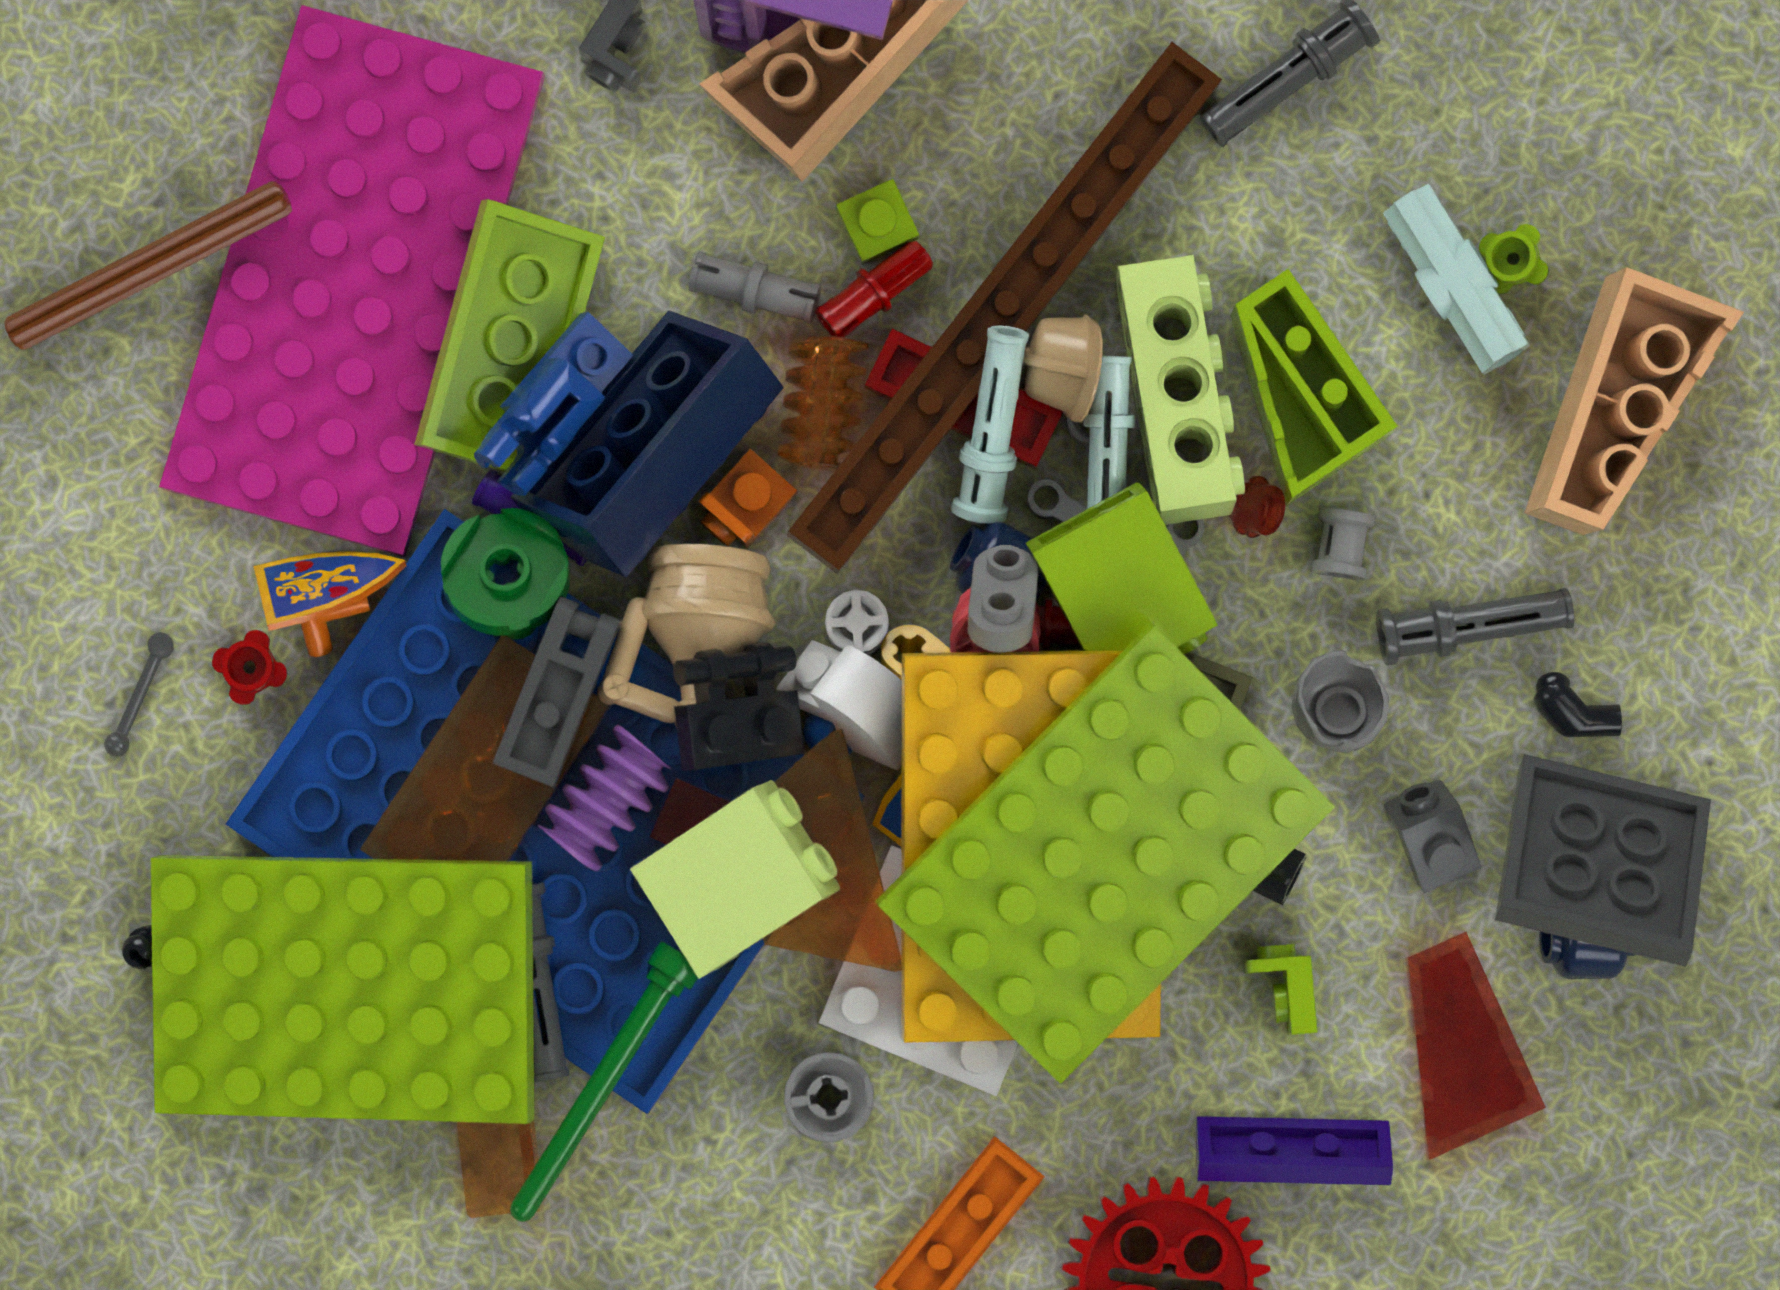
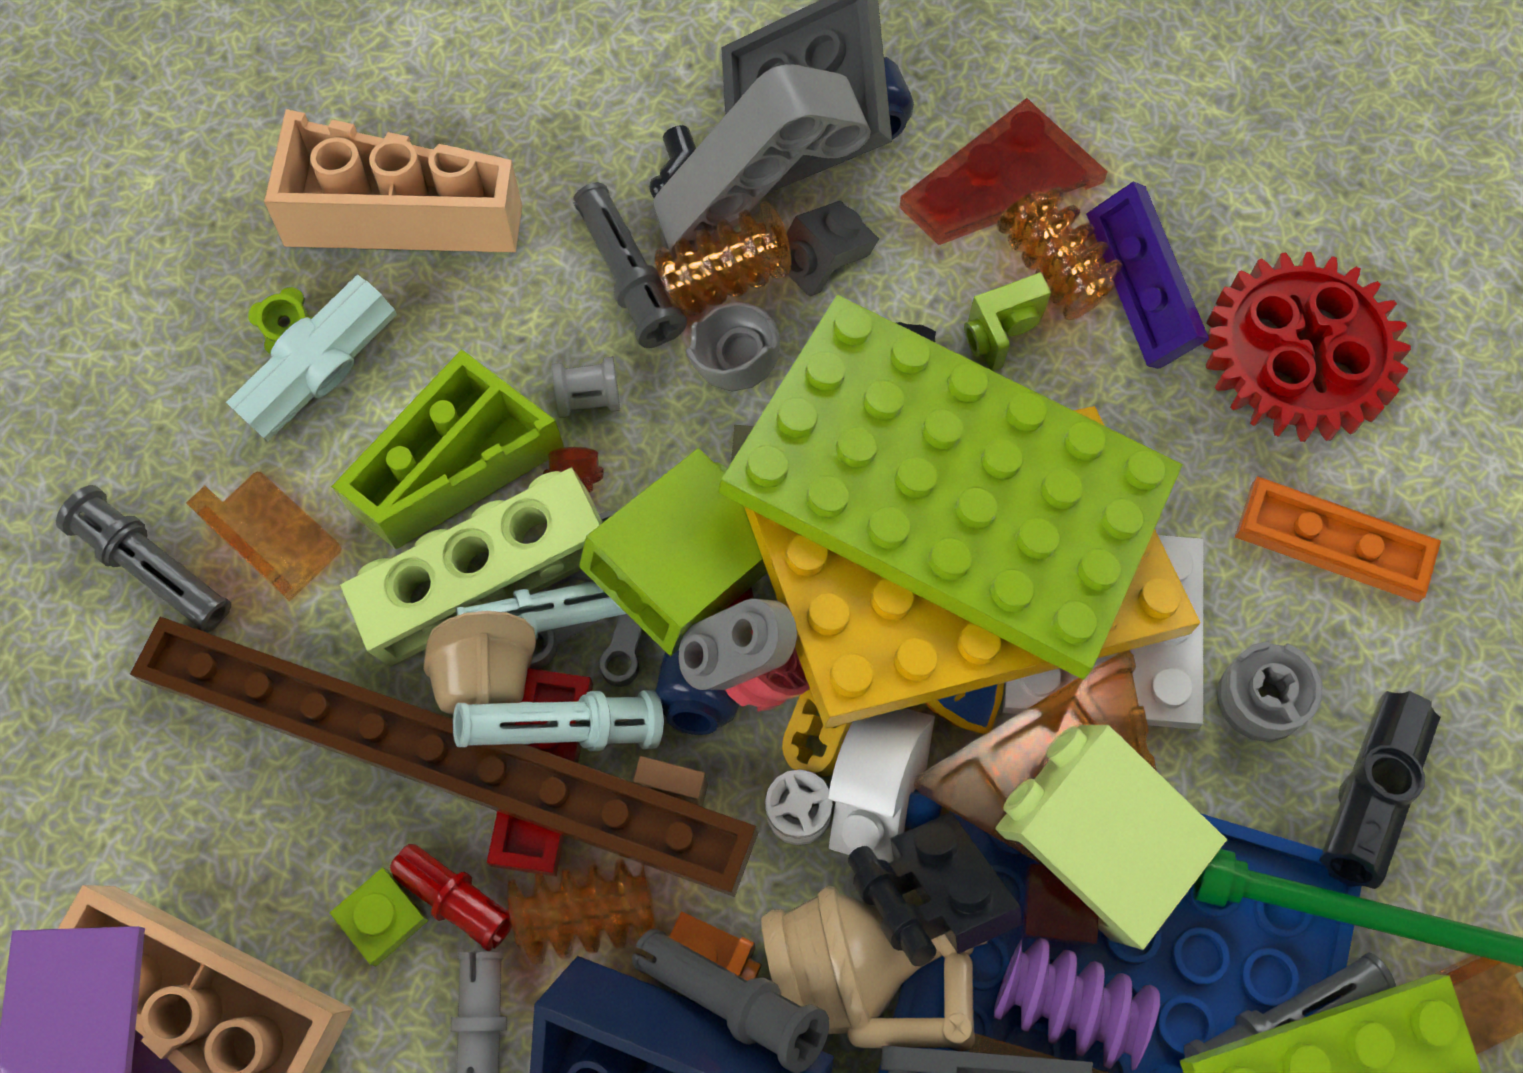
camera: 105 degrees left, 15 degrees down
none -> clear orange panel [186,471,342,602]
none -> dark grey pin [632,928,829,1073]
none -> medium nougat plate [633,756,708,807]
none -> light grey beam [653,64,871,260]
none -> clear orange piece [654,201,792,315]
none -> clear orange piece [997,187,1123,320]
none -> black piece [1319,691,1441,889]

